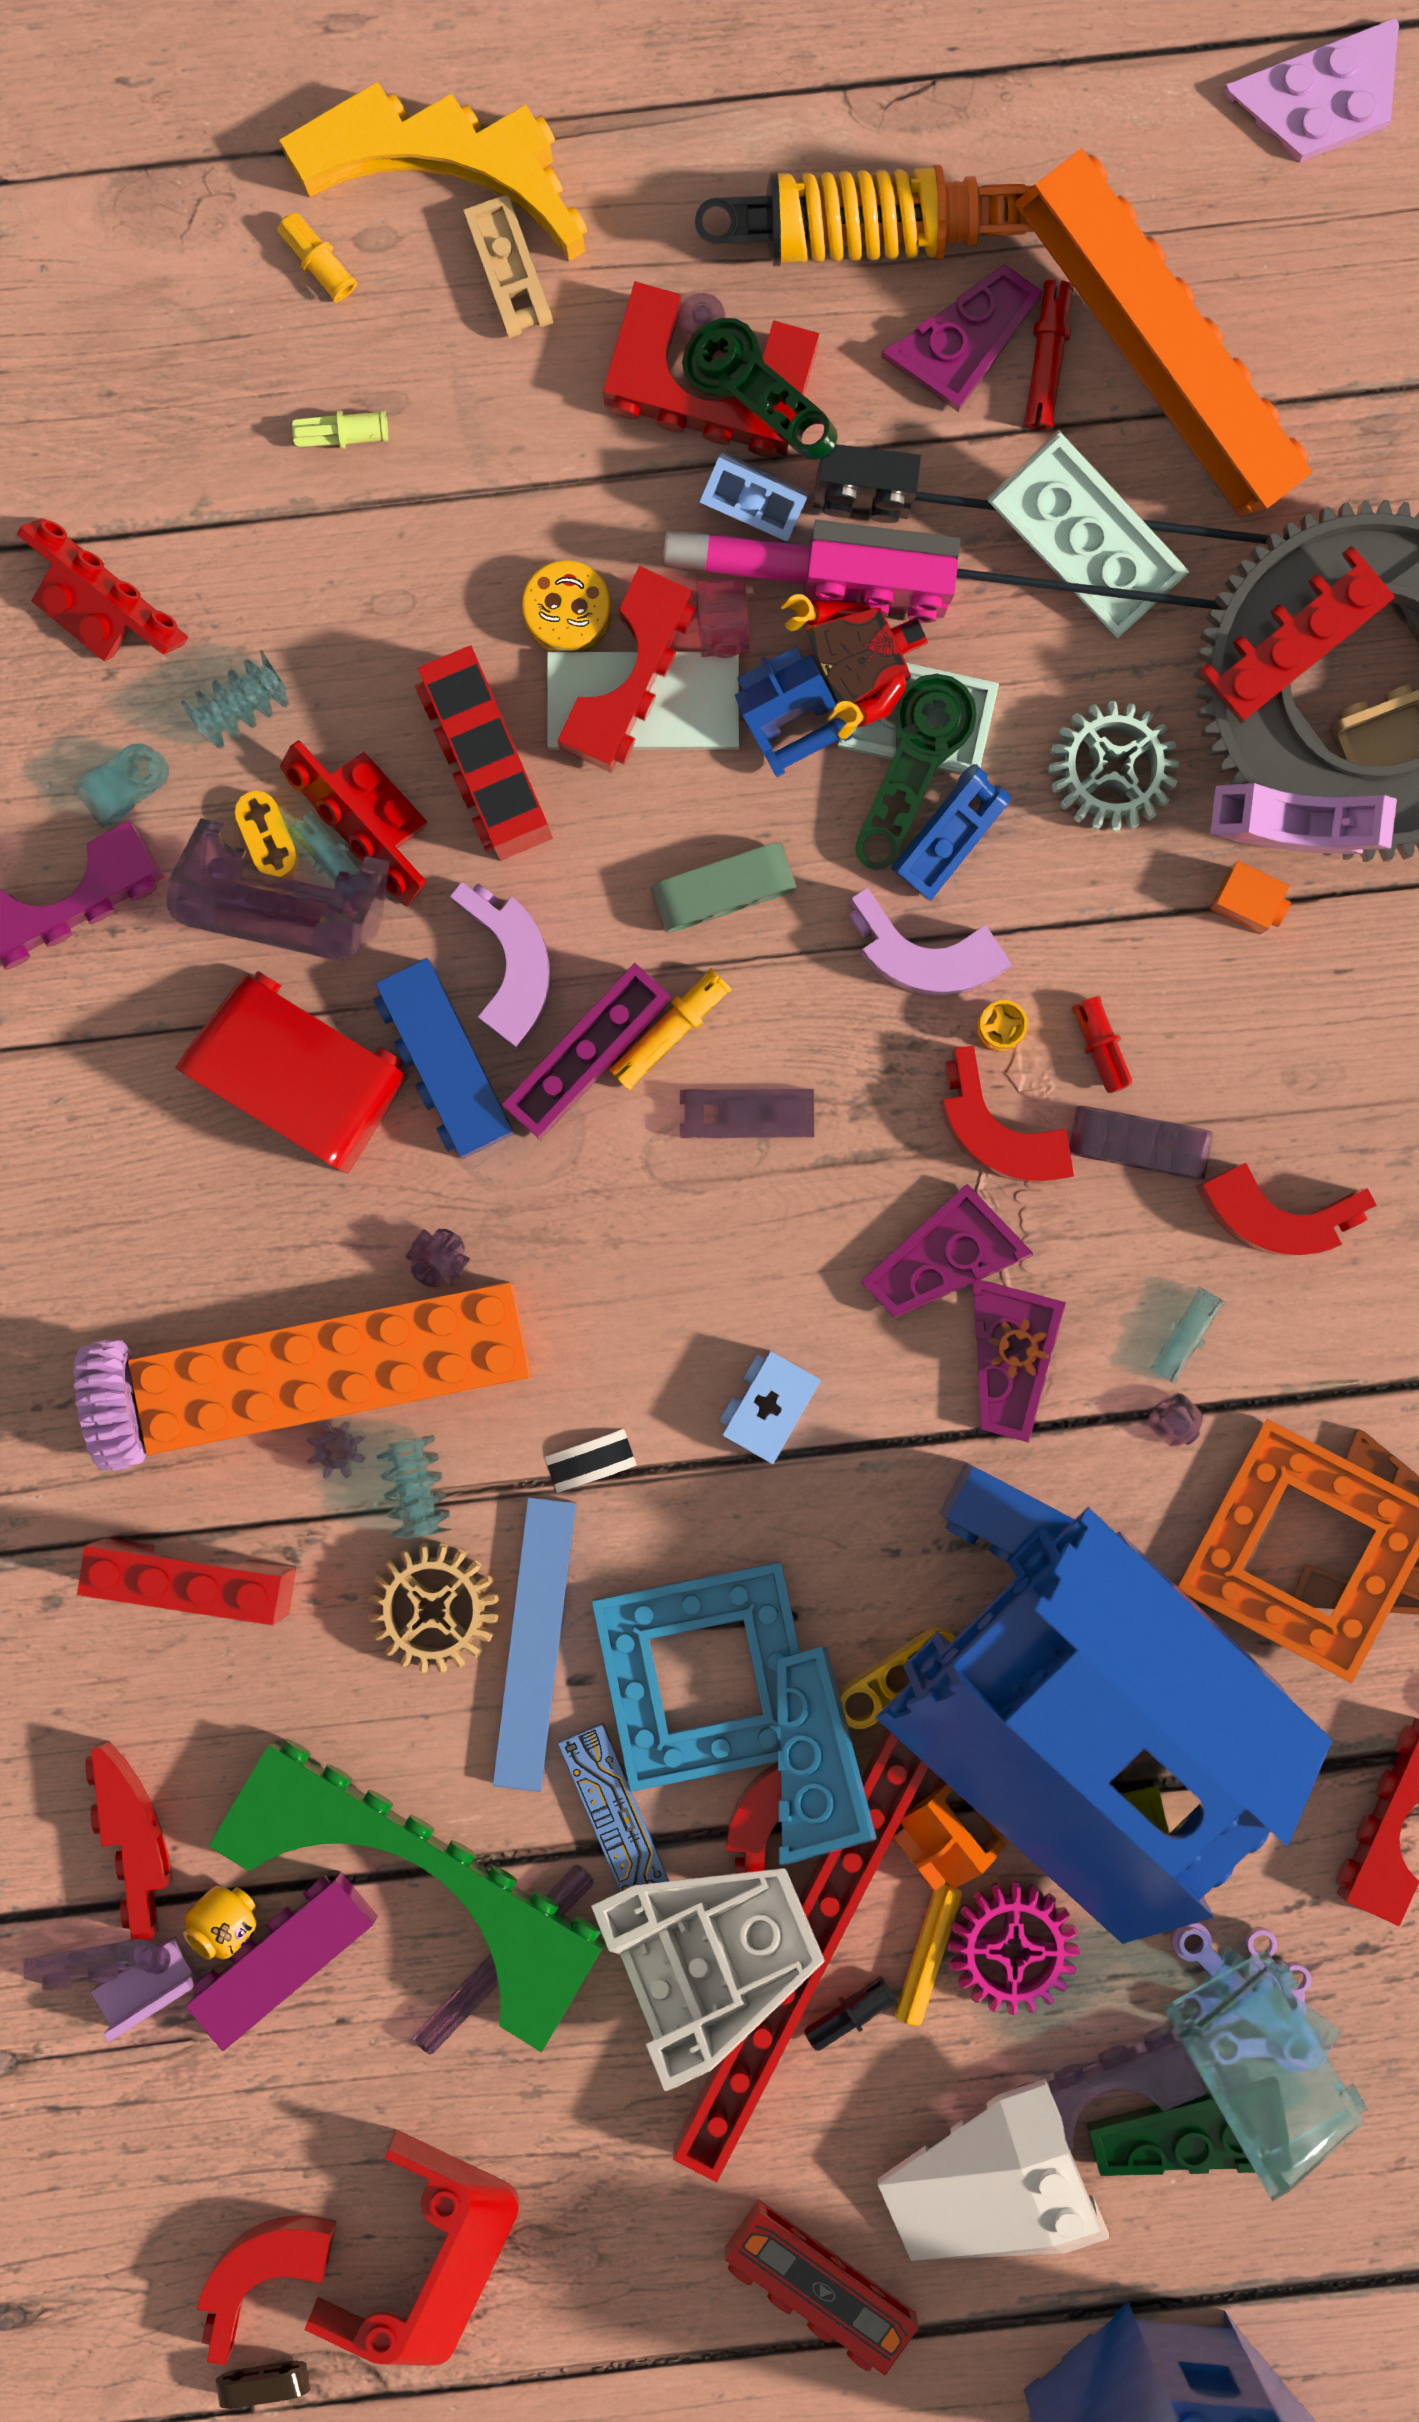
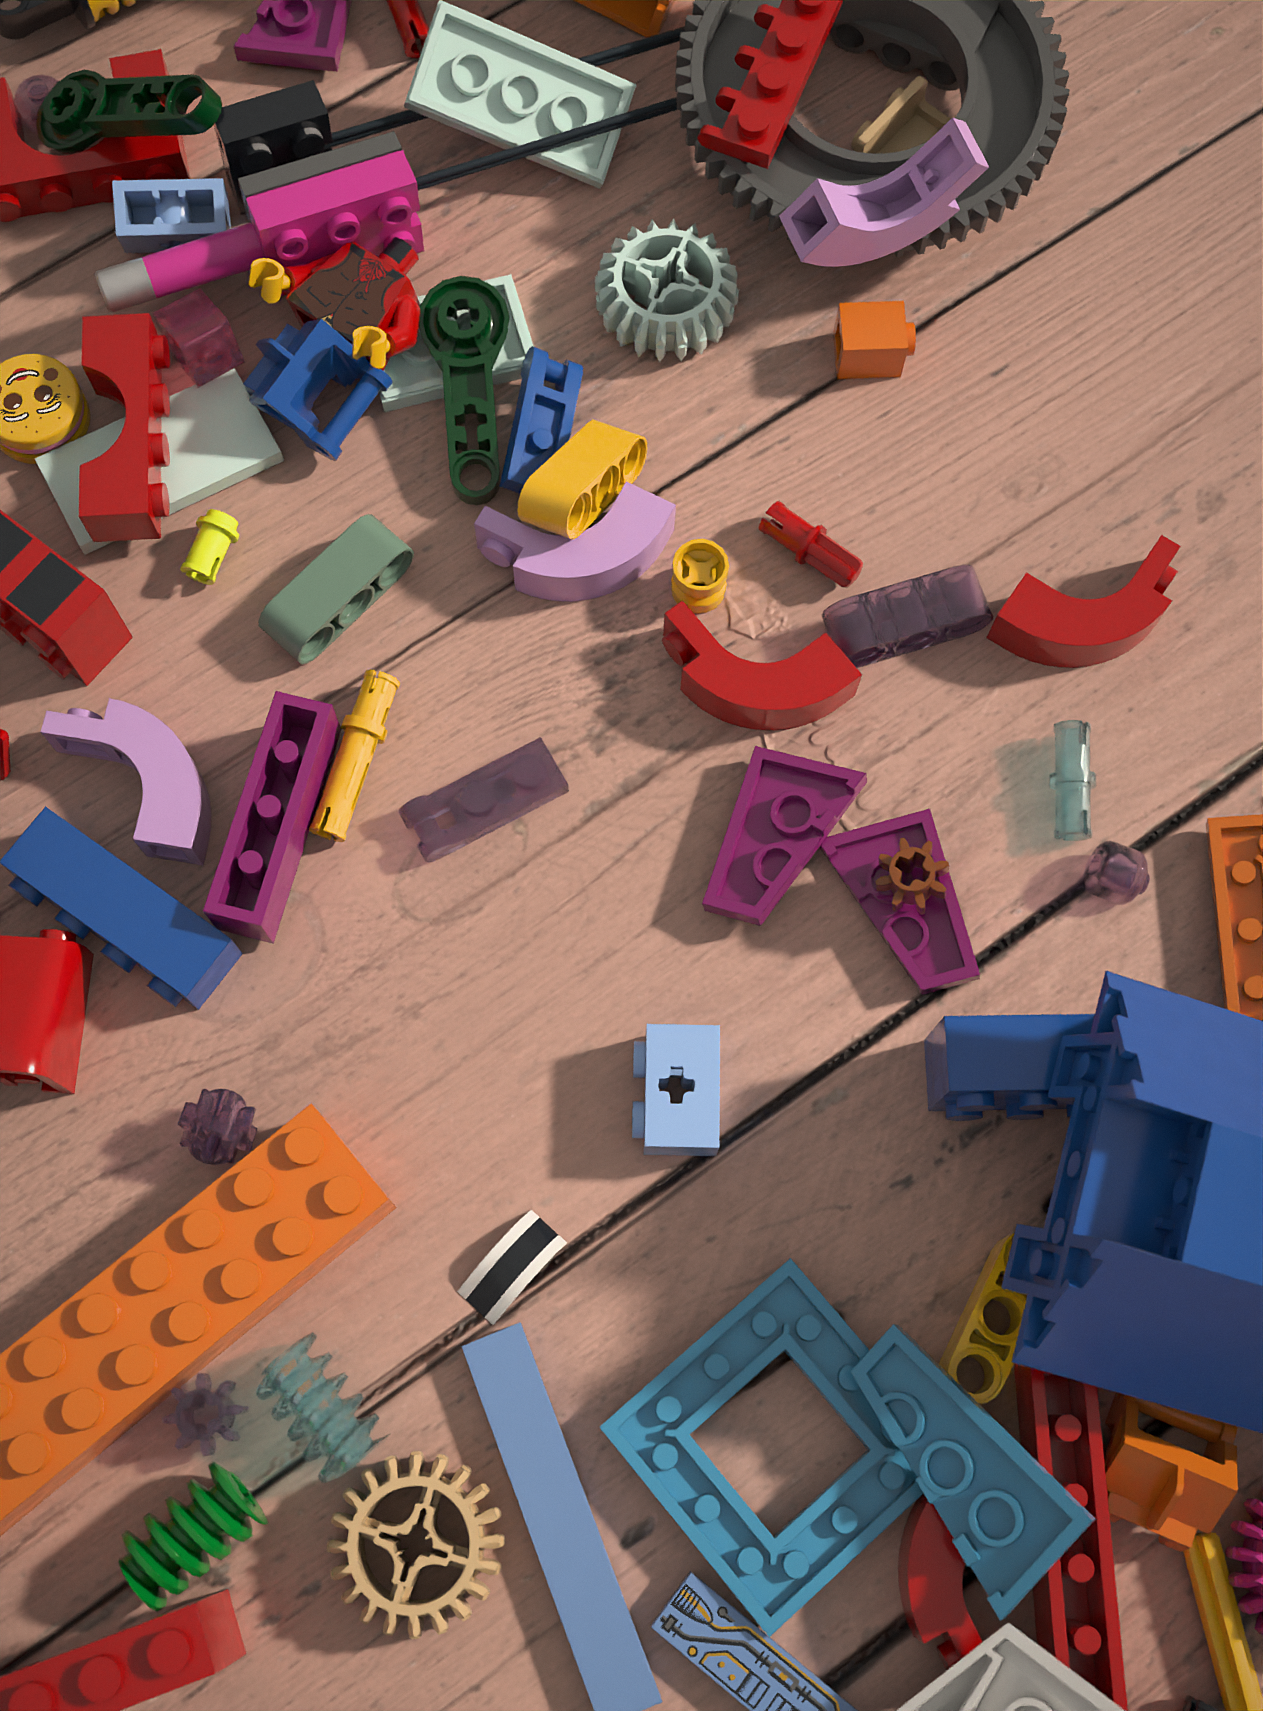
camera: 35 degrees left, 15 degrees down
none -> green piece [119,1462,268,1612]
none -> neon yellow pin [180,509,239,585]
none -> yellow beam [517,420,647,539]

